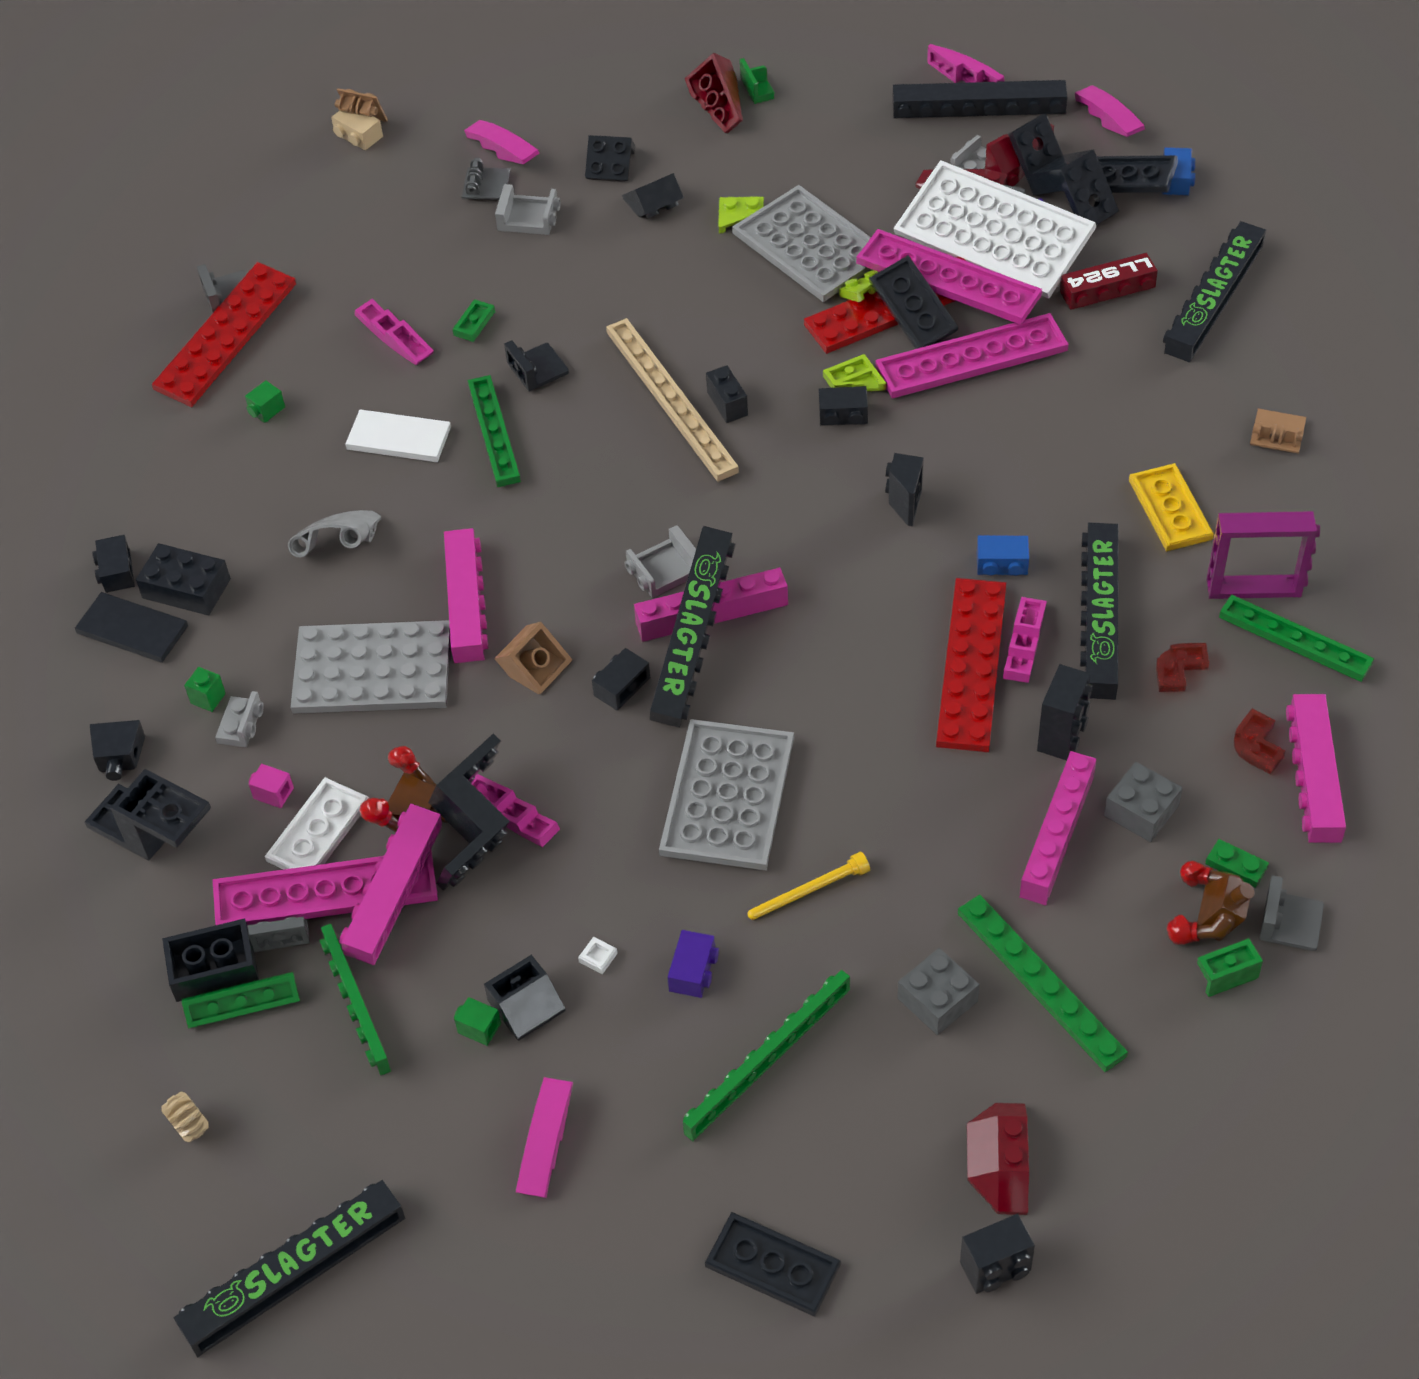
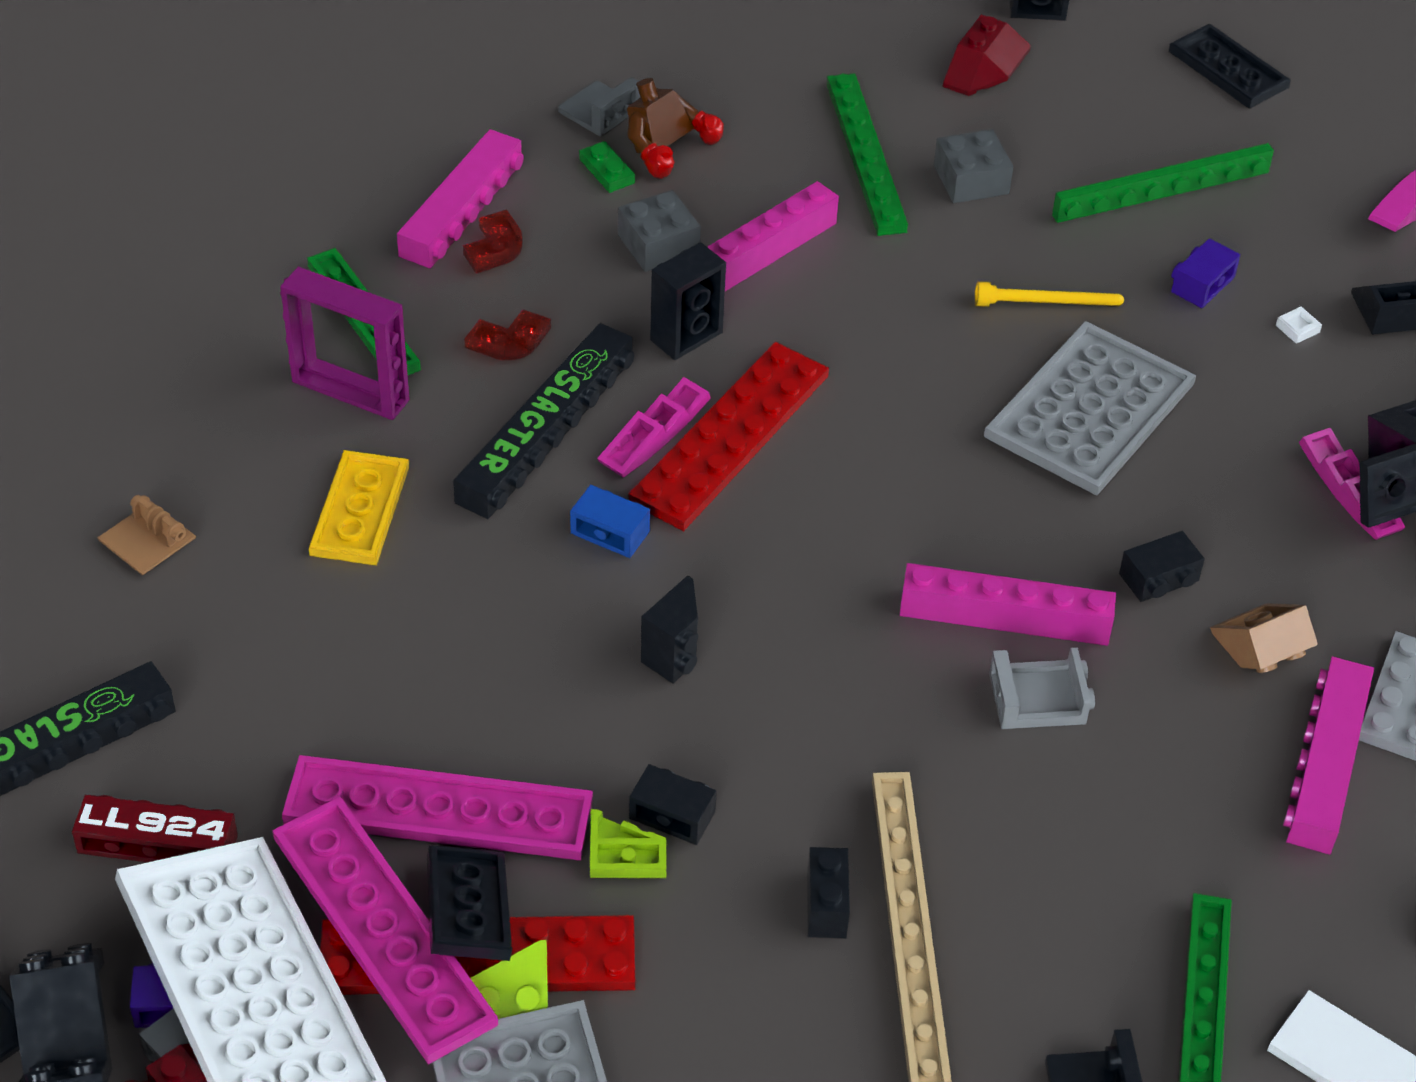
camera: 160 degrees left, 5 degrees down
black brick [650,526,736,728] -> none
green panel [1197,938,1263,997] -> none

